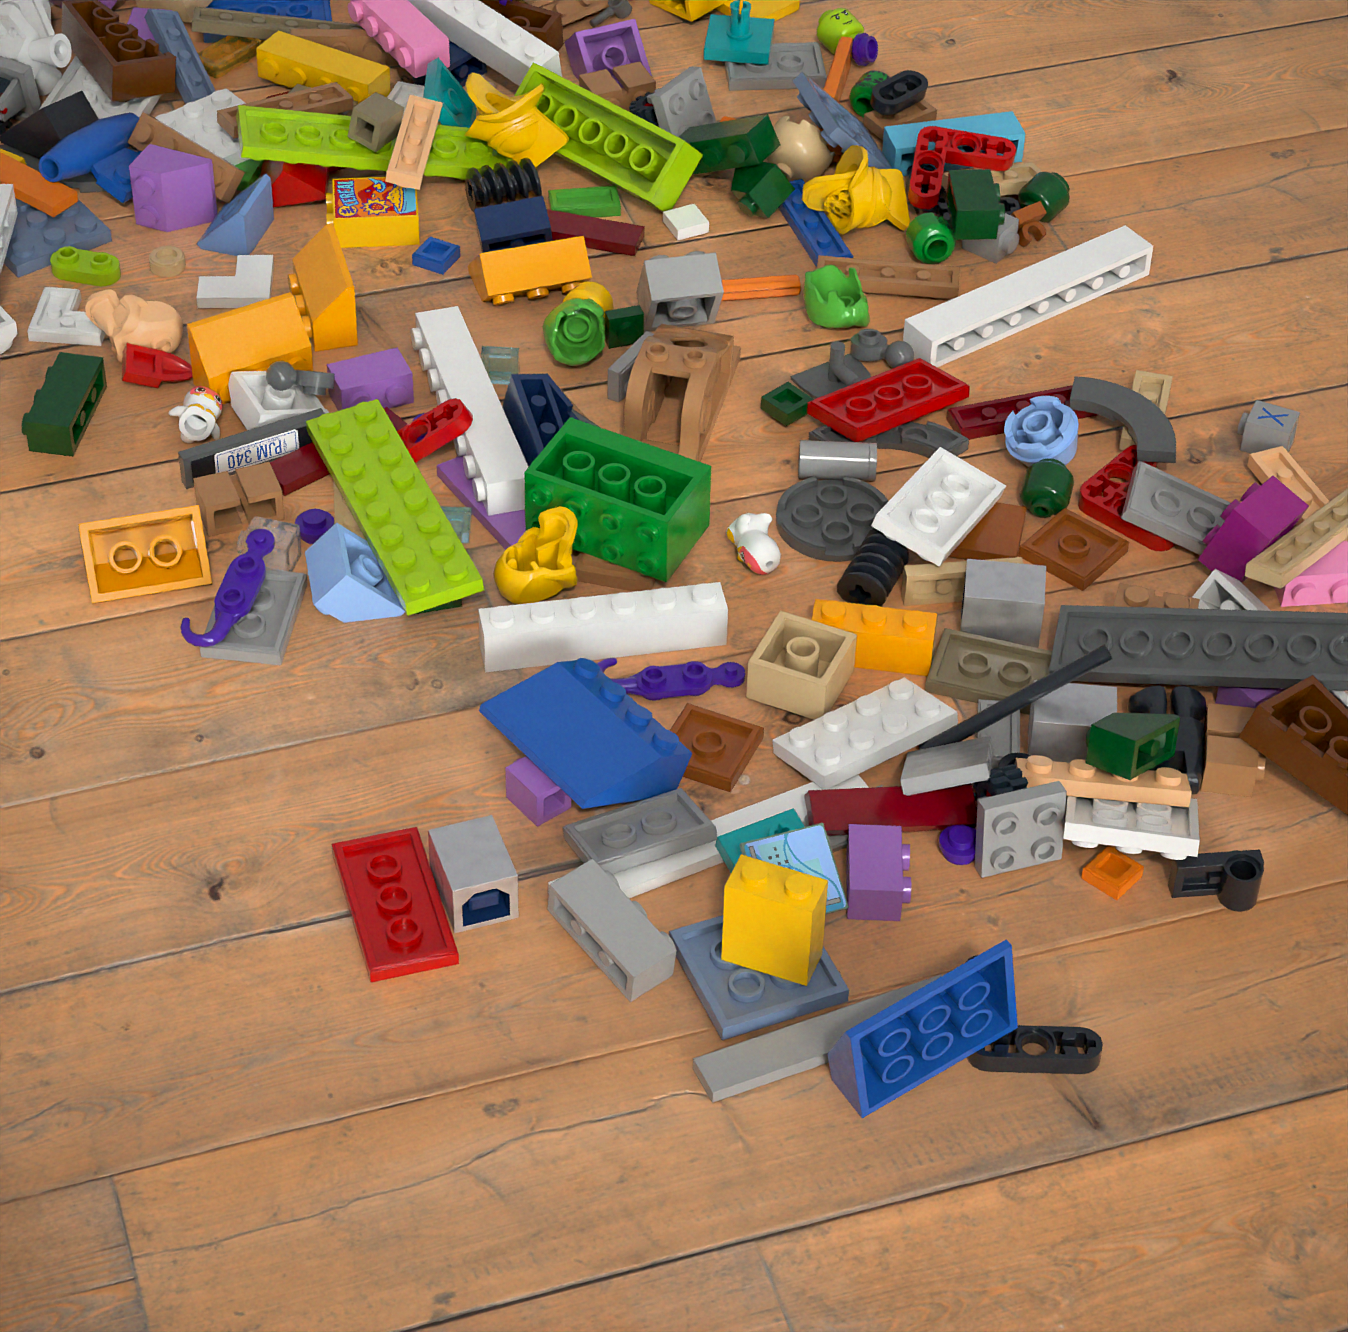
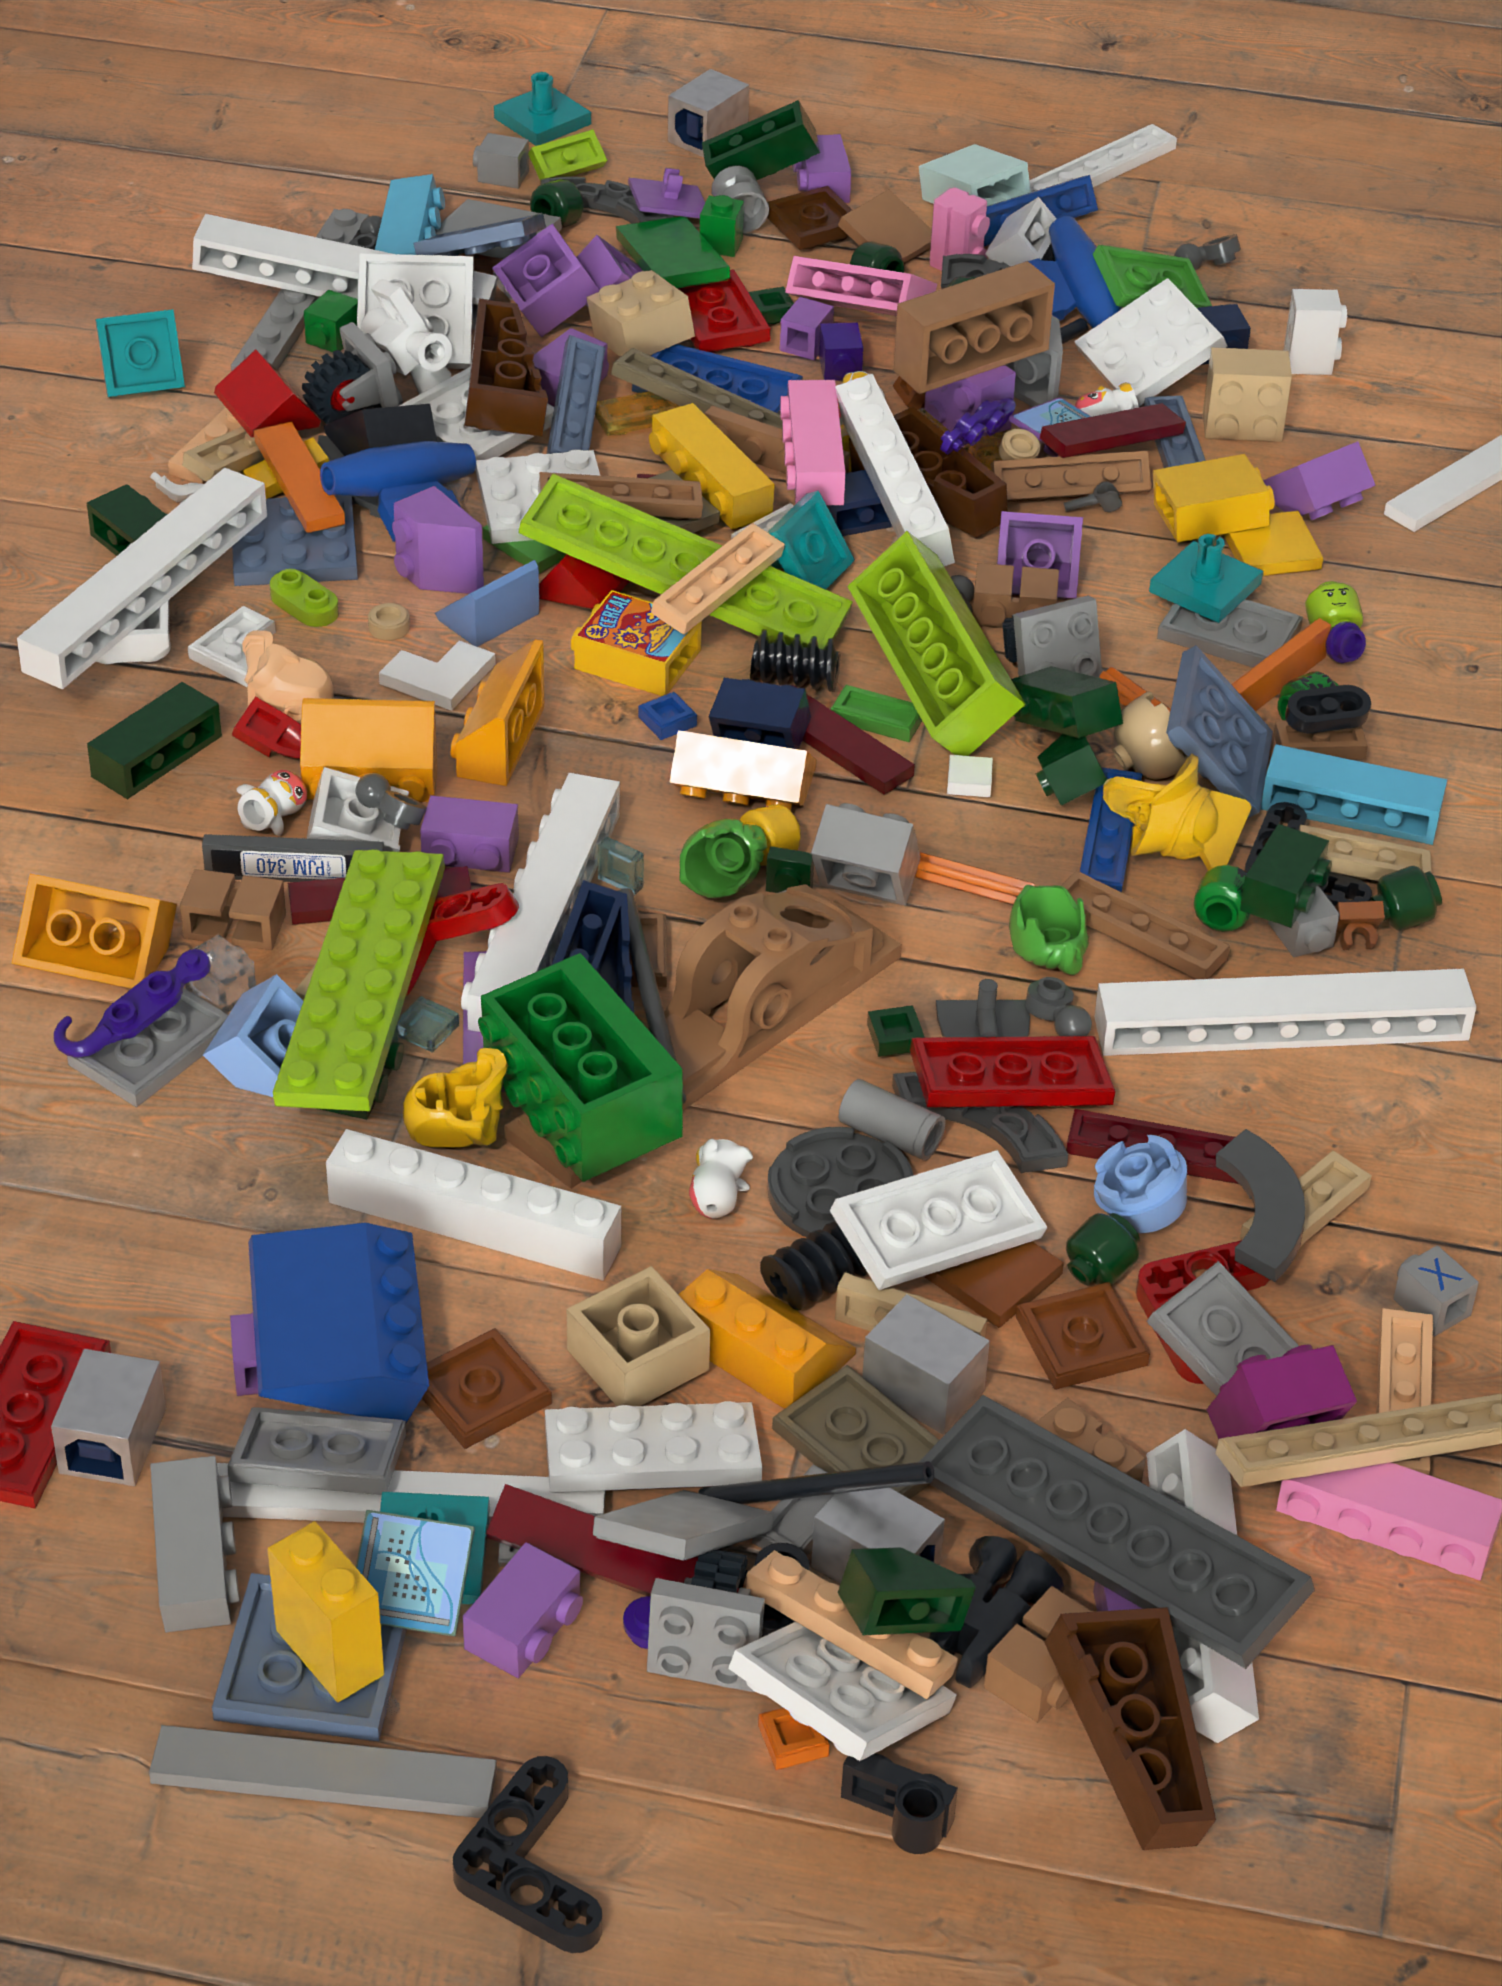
camera: 30 degrees right, 0 degrees up
medium nougat plate [128,112,245,203] -> none
dark purple plate [295,508,335,544] -> none
dark tan brick [348,92,405,152] -> none
yellow helmet [464,72,569,167] -> none
dark purple piece [597,657,745,701] -> none
blue slope [827,939,1018,1118] -> none
red beam [908,126,1016,209] -> none

